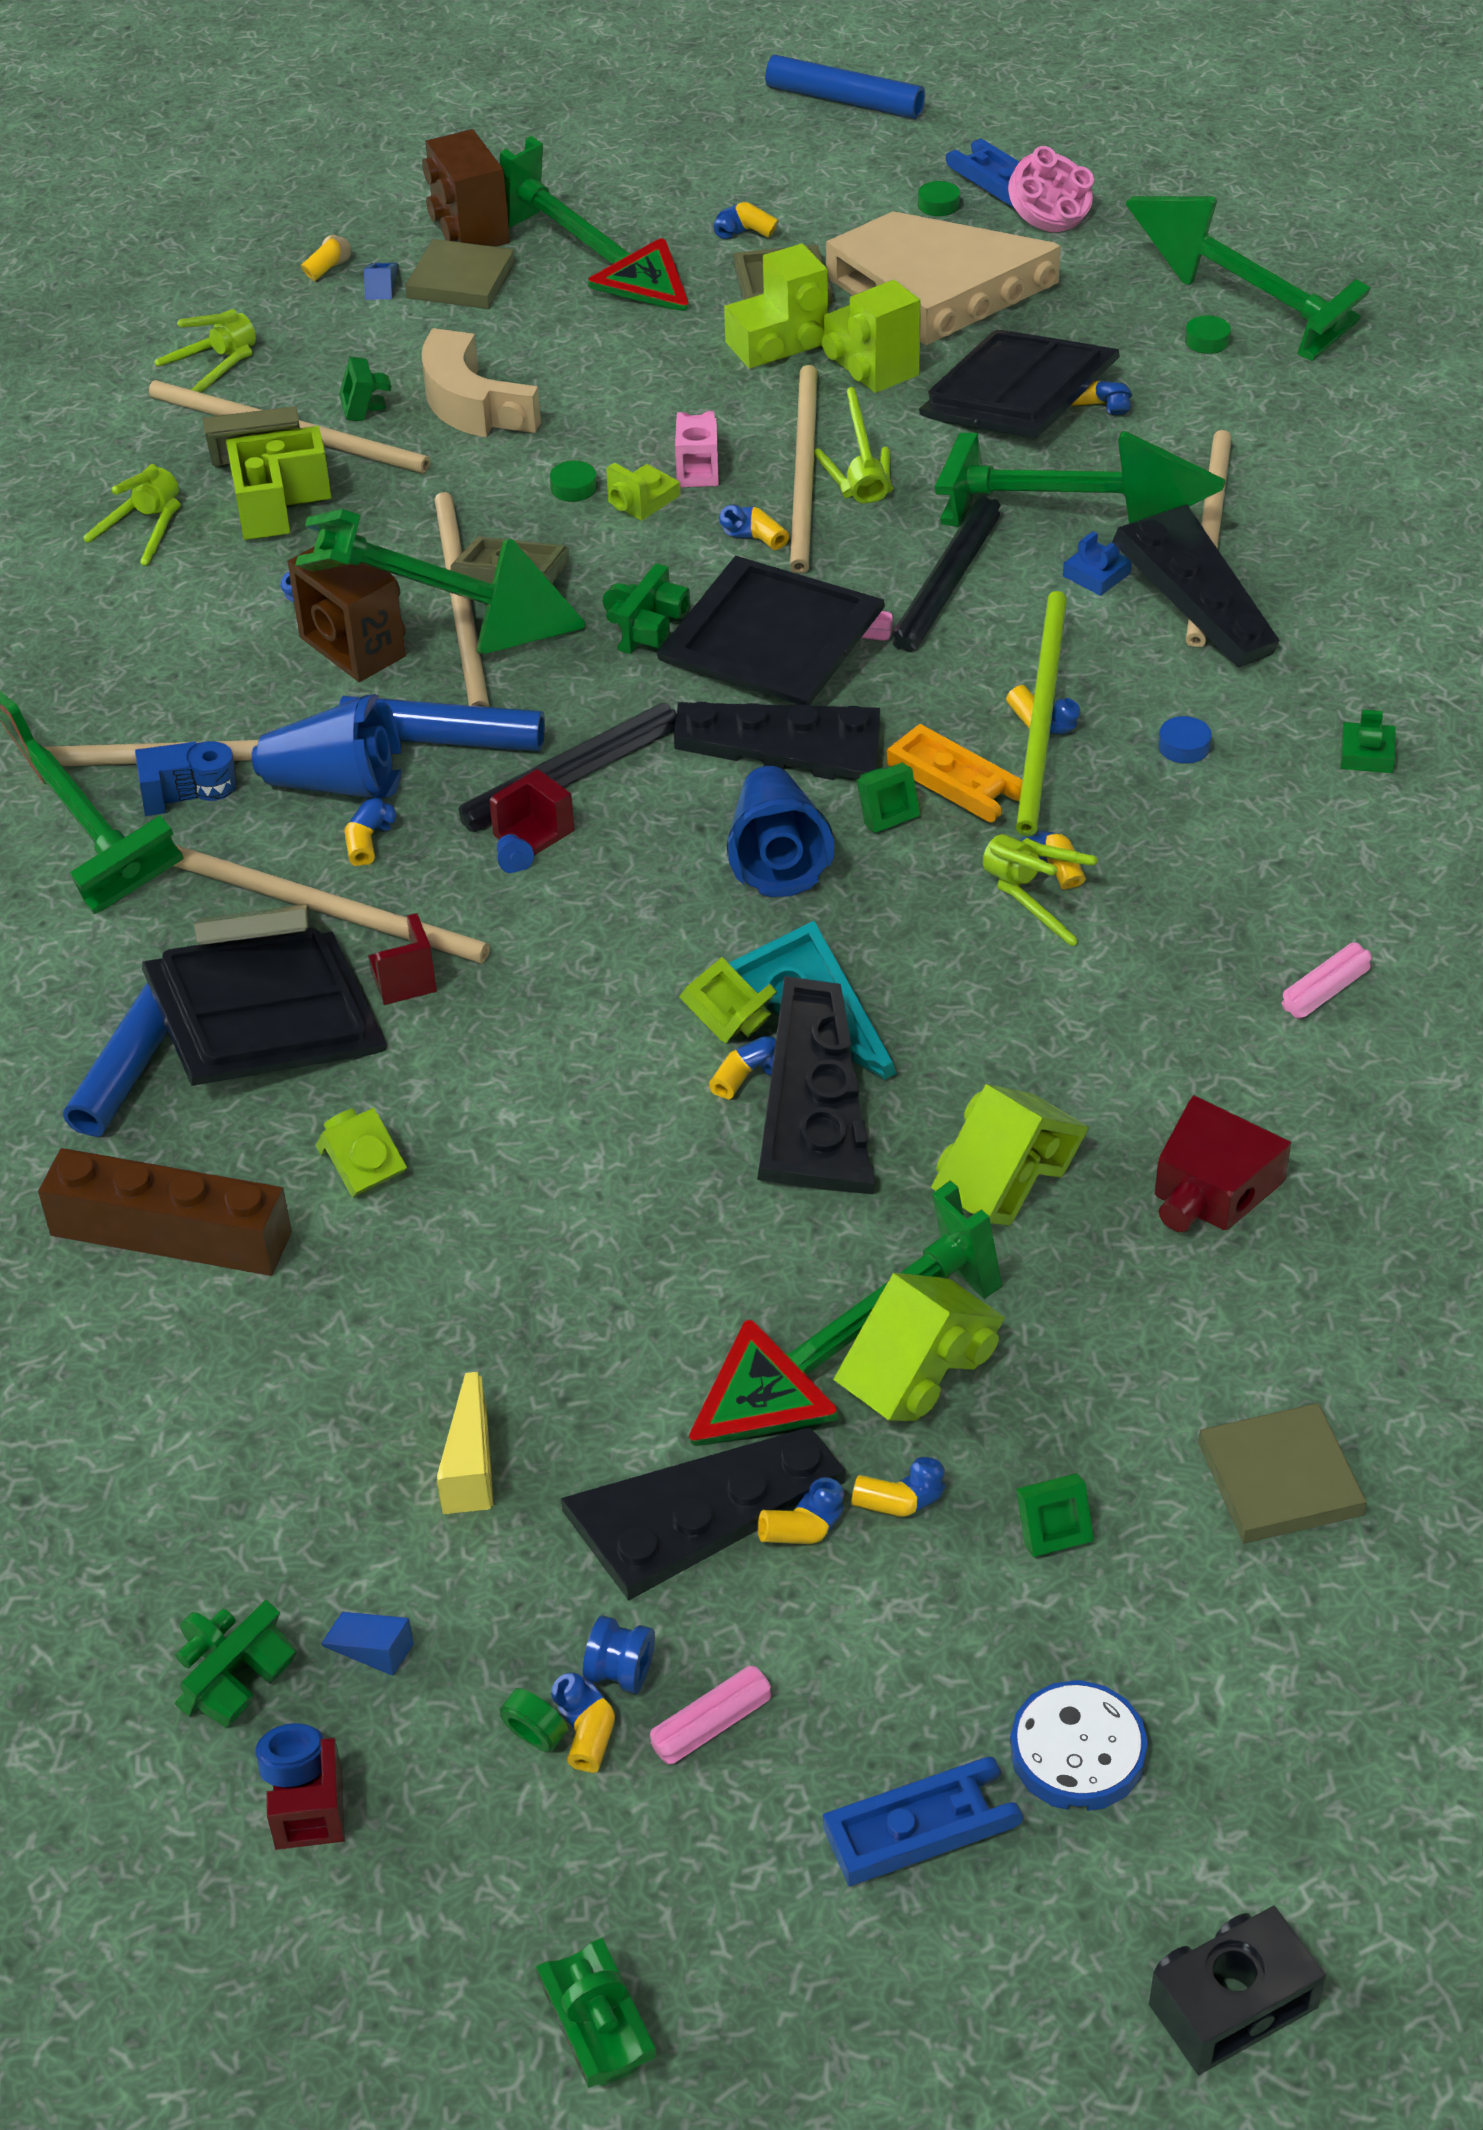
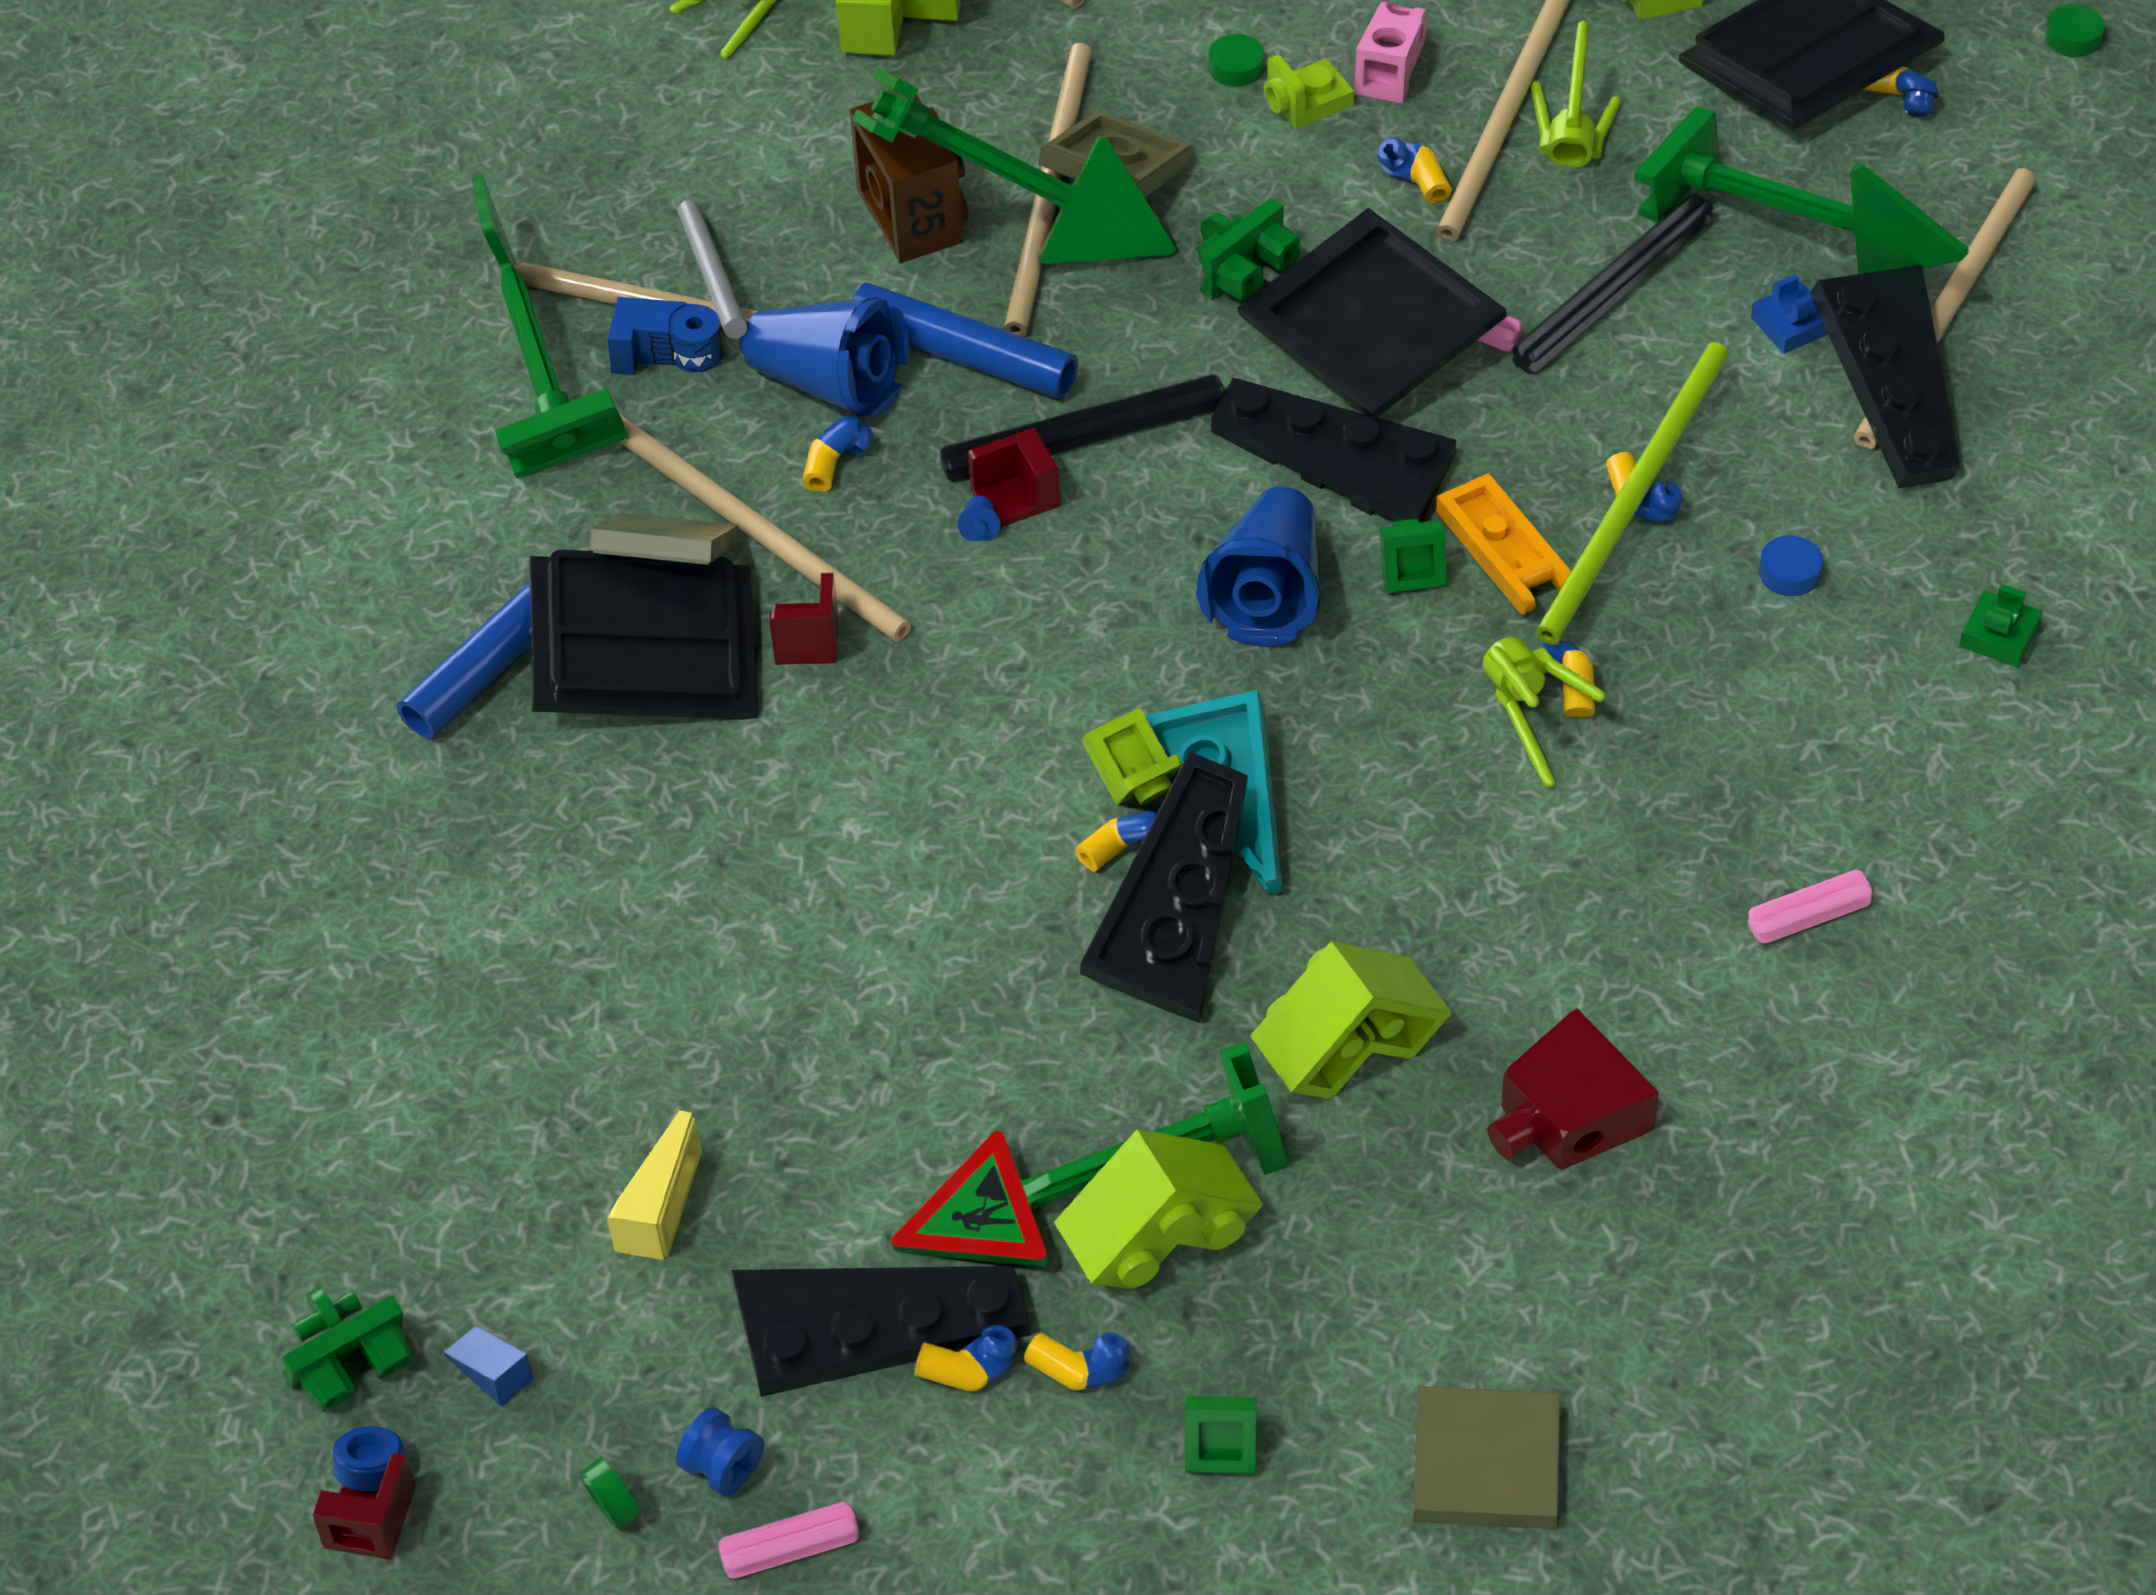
camera: 20 degrees right, 5 degrees up
reddish brown brick [38,1148,292,1276] -> none
lime bracket [315,1107,407,1197] -> none
arm [551,1672,615,1773] -> none
none -> light grey bar [677,200,747,339]

